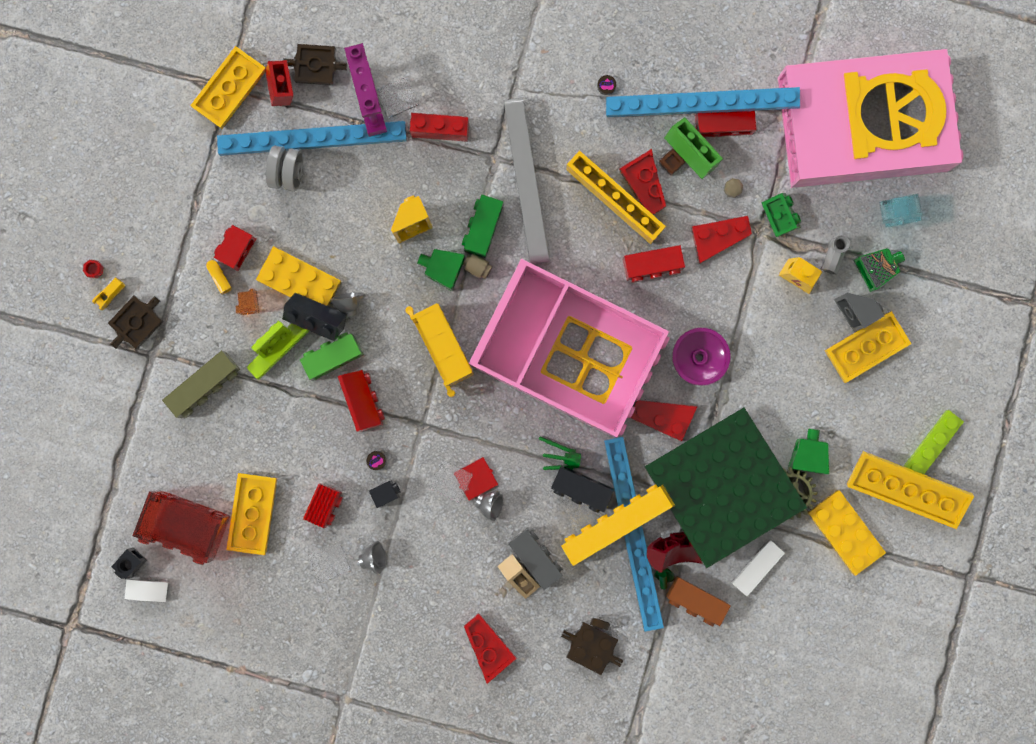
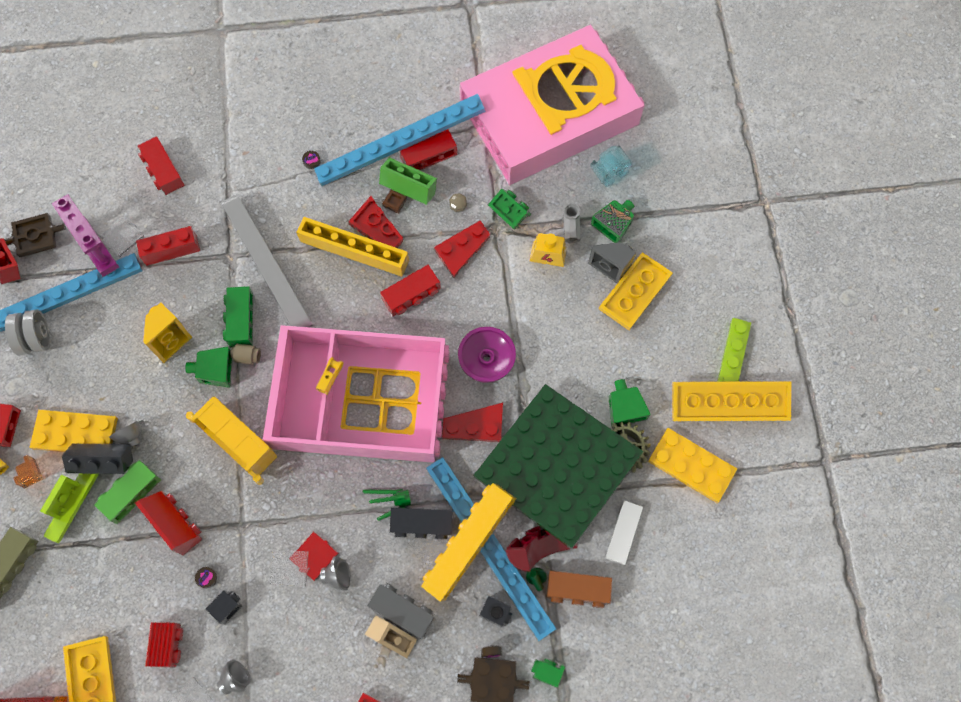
camera: 25 degrees left, 15 degrees down
none -> red brick [137,136,185,195]
none -> yellow bar [315,357,344,395]
none -> black brick [479,596,513,628]
none -> green brick [531,659,565,688]

